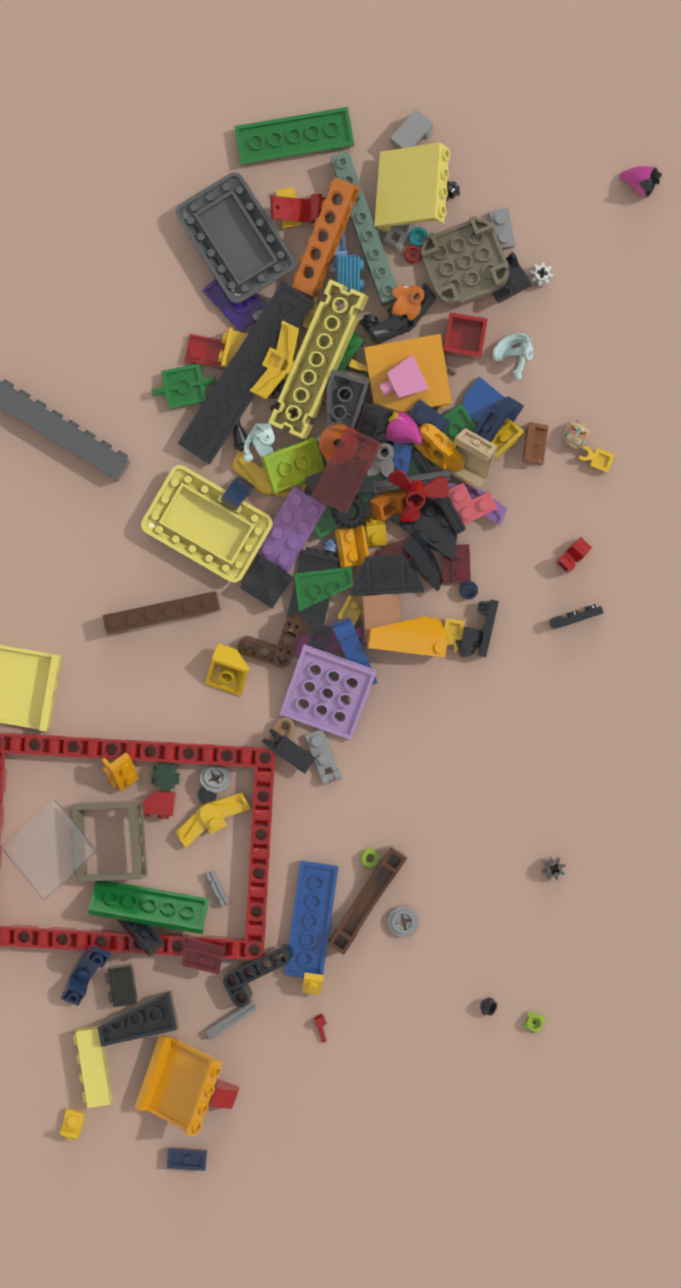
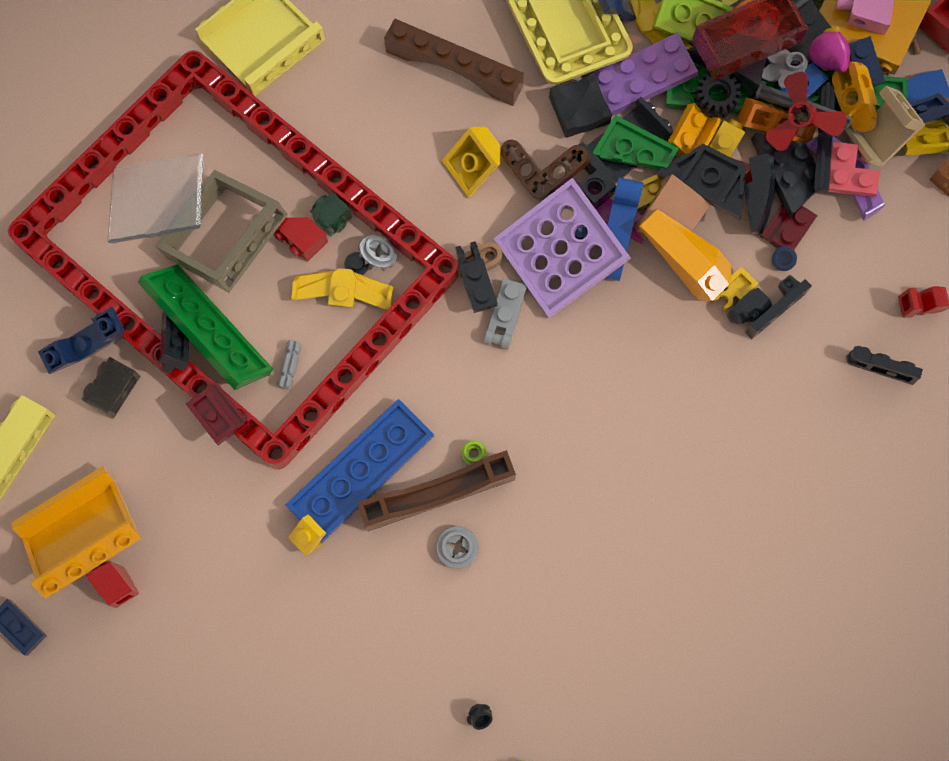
camera: 35 degrees right, 15 degrees down
black wedge [98,991,179,1047] -> none
light orange bracket [101,753,139,792] -> none
light grey axle [206,1000,257,1039] -> none
black beam [223,944,294,1007] -> none
red hand [314,1014,327,1043] -> none
medium blue plate [322,539,338,554] -> none
dark grey gear [542,856,566,880] -> none

